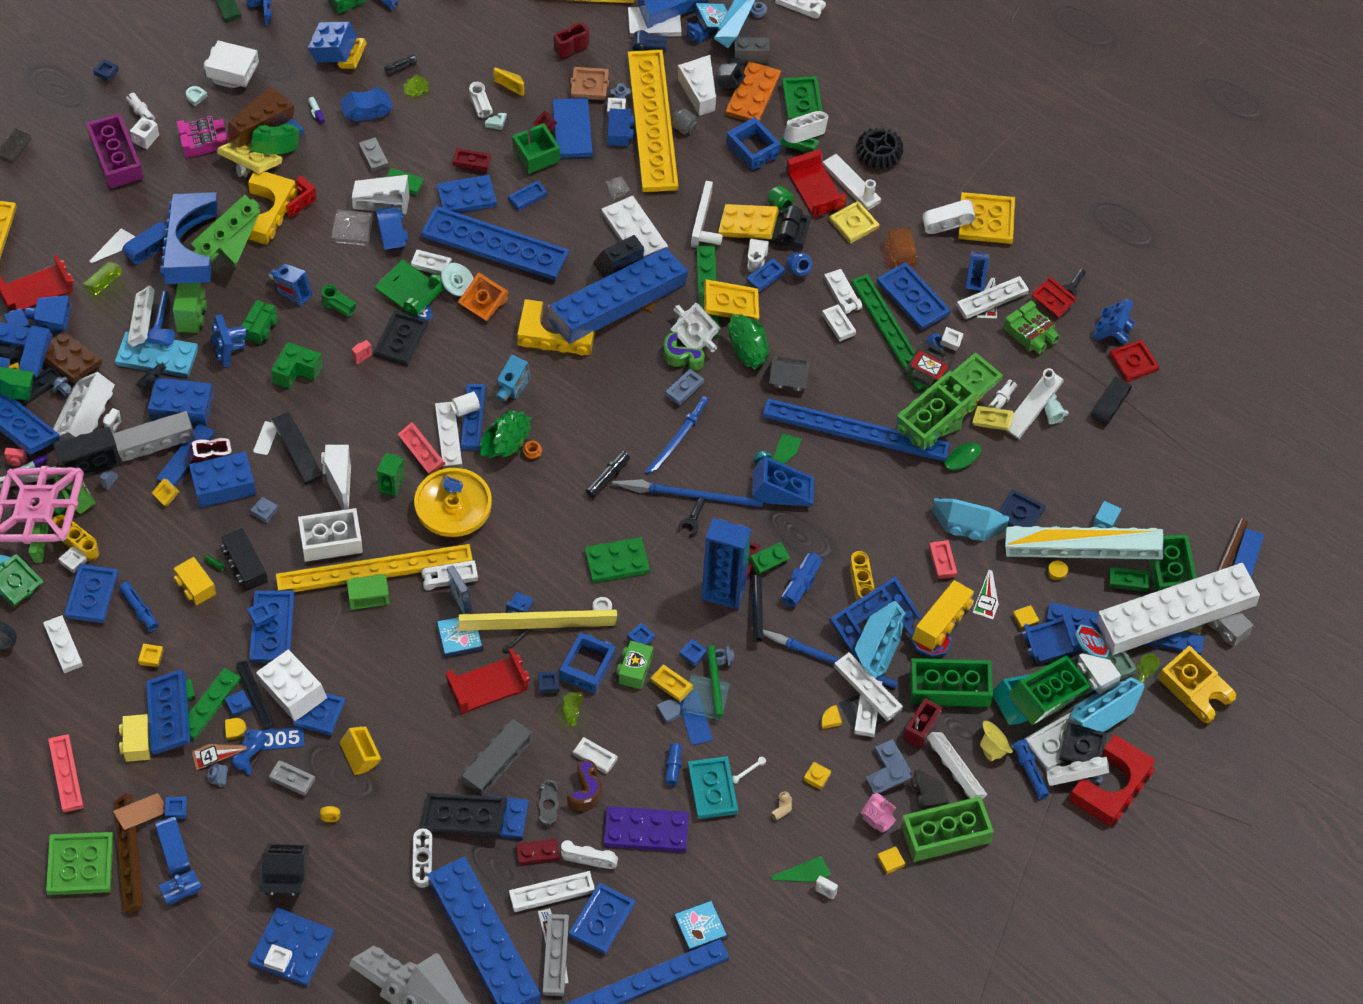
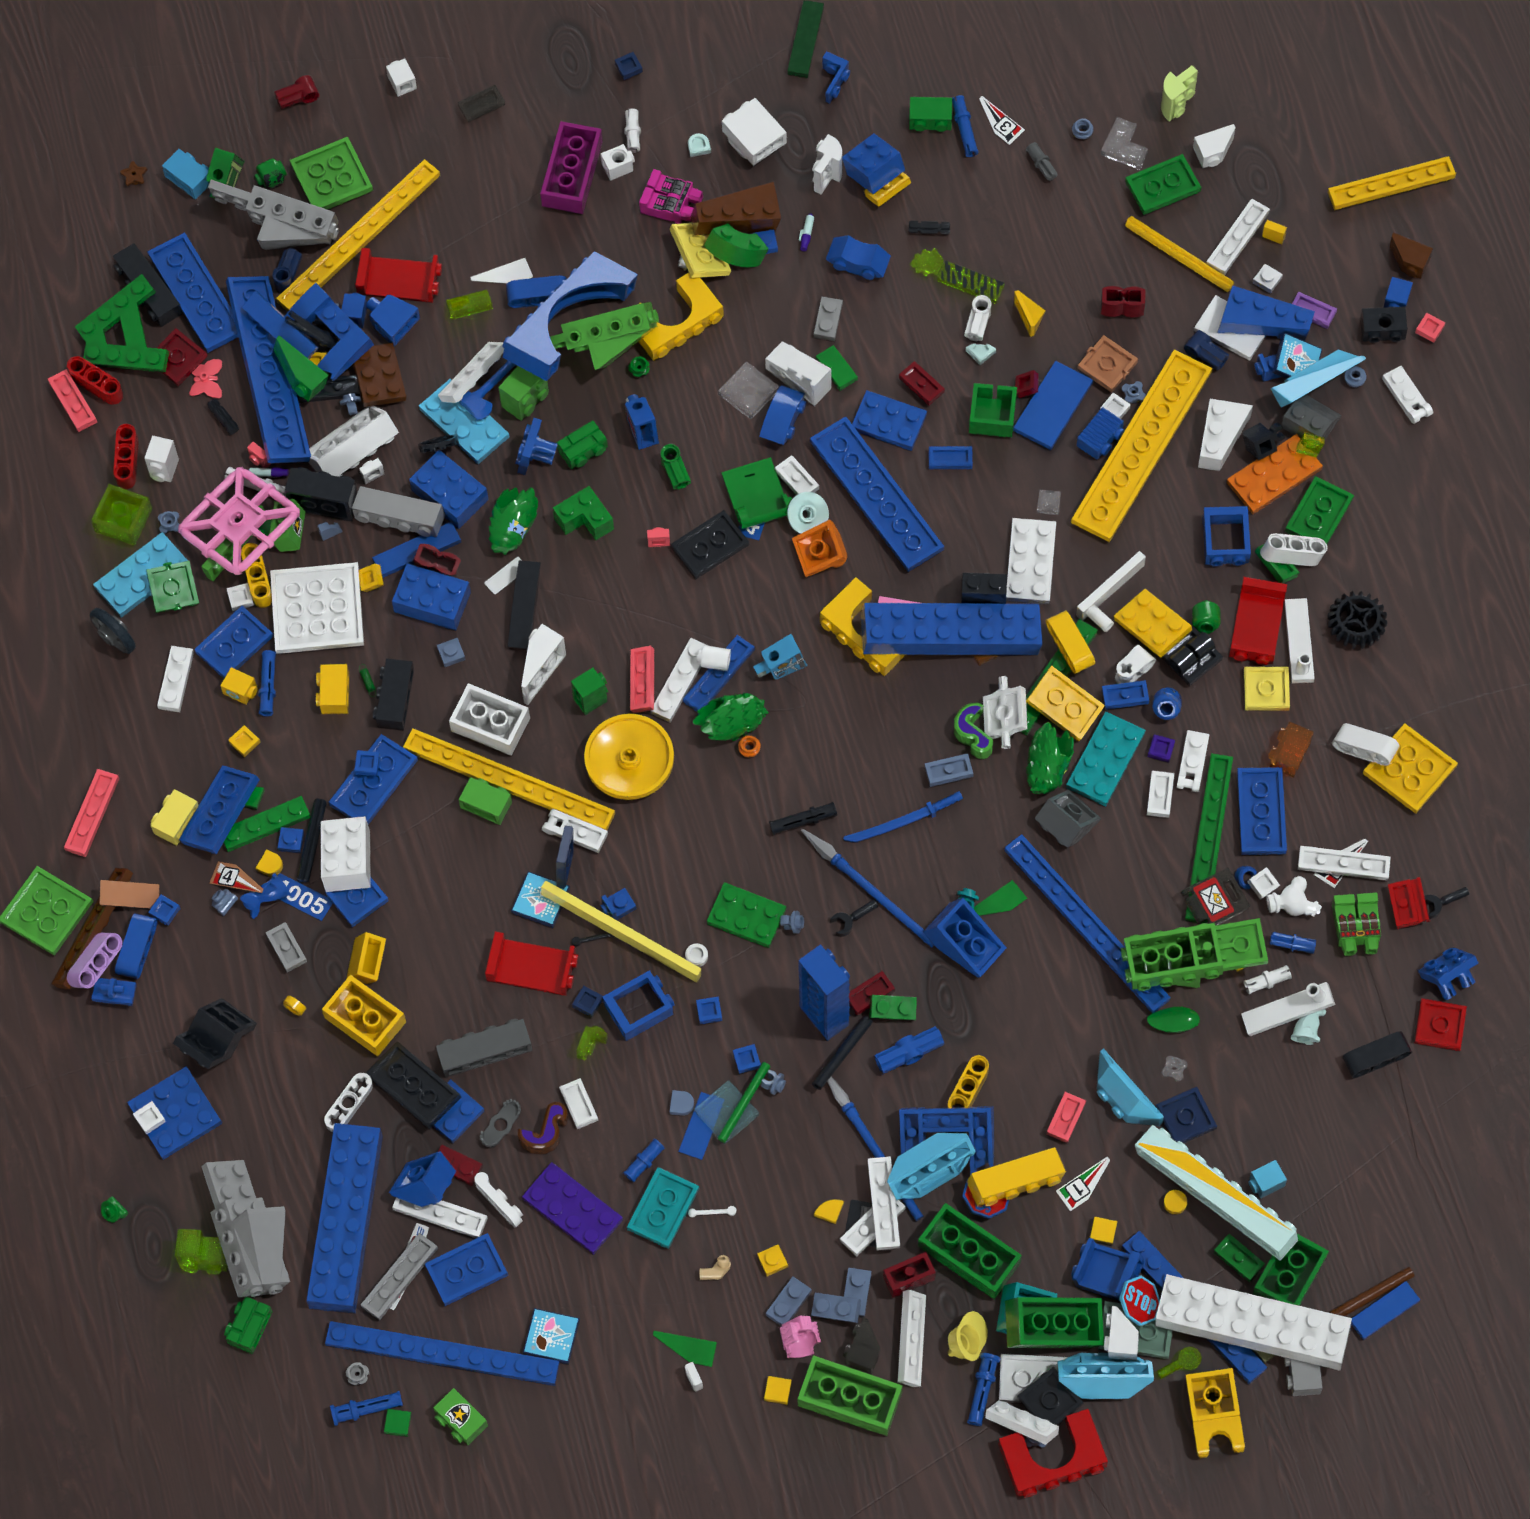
camera: 40 degrees right, 10 degrees up
red bracket [286,176,317,218] -> none
blue plate [441,475,463,493] -> none
bright green brick [616,641,653,690] -> none
yellow plate [650,664,694,702] -> none
dark grey head [671,108,698,135] -> none
blue torso [966,251,989,291] -> none
light yellow plate [972,406,1014,431] -> none
none -> lavender beam [67,932,122,988]
none -> yellow brick [220,667,258,705]
none -> white plate [270,562,364,654]
none -> yellow brick [322,975,406,1057]
none -> blue slope [389,1151,456,1207]
none -> green head [488,487,538,555]
none -> green plate [629,356,650,377]
none -> sand blue plate [766,1276,812,1326]
none -> sand blue plate [780,911,804,934]
none -> white brick [812,134,842,194]
none -> clear neon green tile [937,261,1005,303]
none -> yellow beam [1045,610,1095,674]
none -> teal plate [1066,712,1146,807]
none -> dark purple tile [1148,734,1175,763]
none -> clear plate [1161,1056,1187,1081]
none -> white animal [1266,876,1322,917]
none -> blue axle [1270,932,1316,954]
none -> clear neon green plate [1296,432,1325,458]

